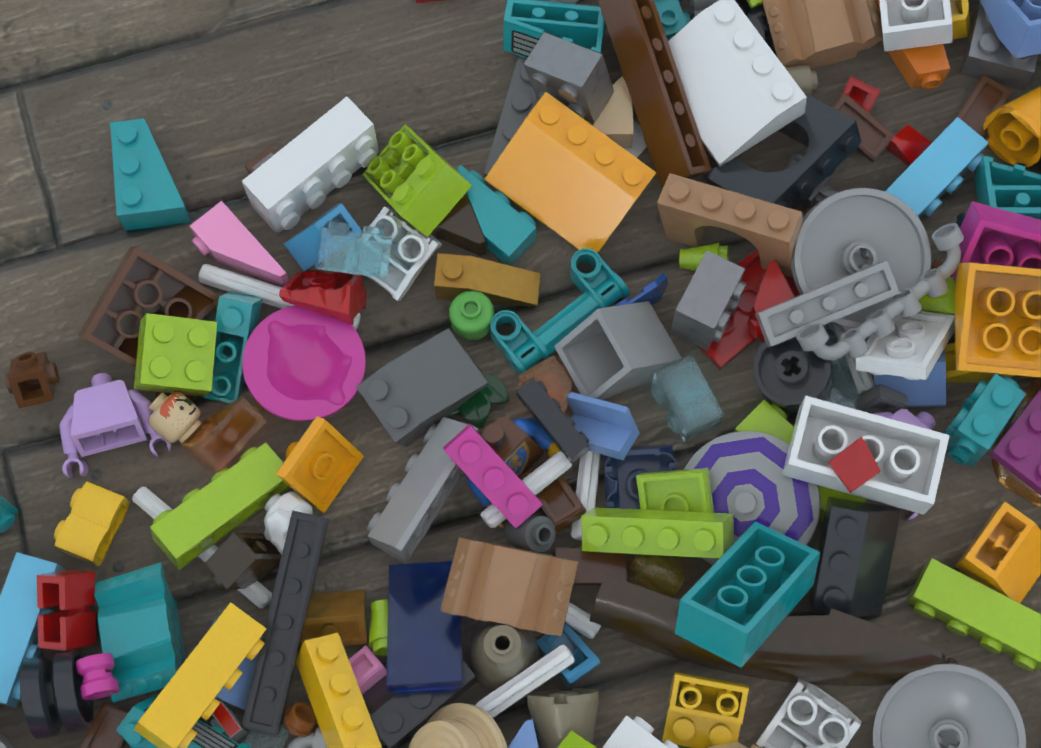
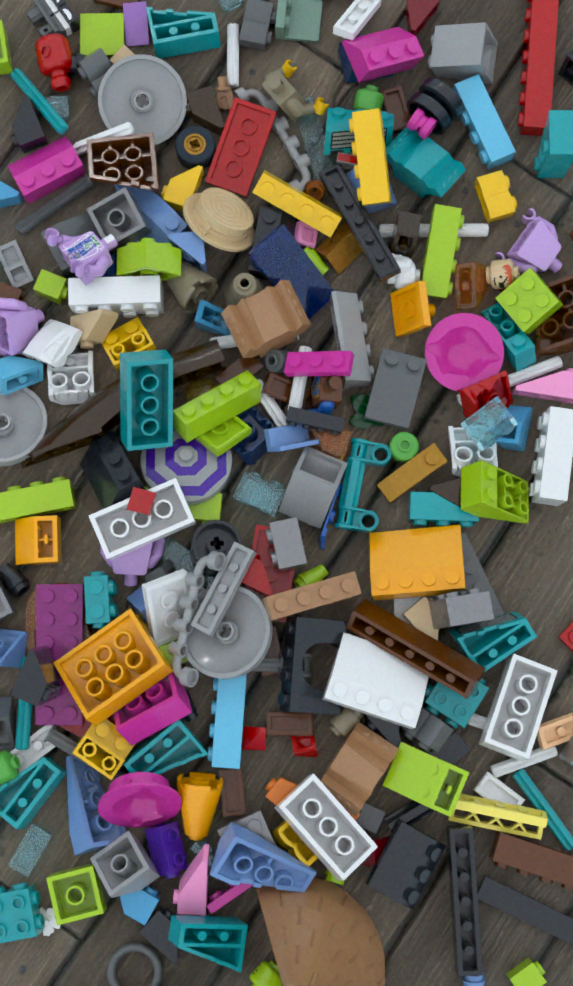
camera: 135 degrees right, 10 degrees up
red piece [37,570,96,651] -> none
white axle [476,644,575,718] -> none

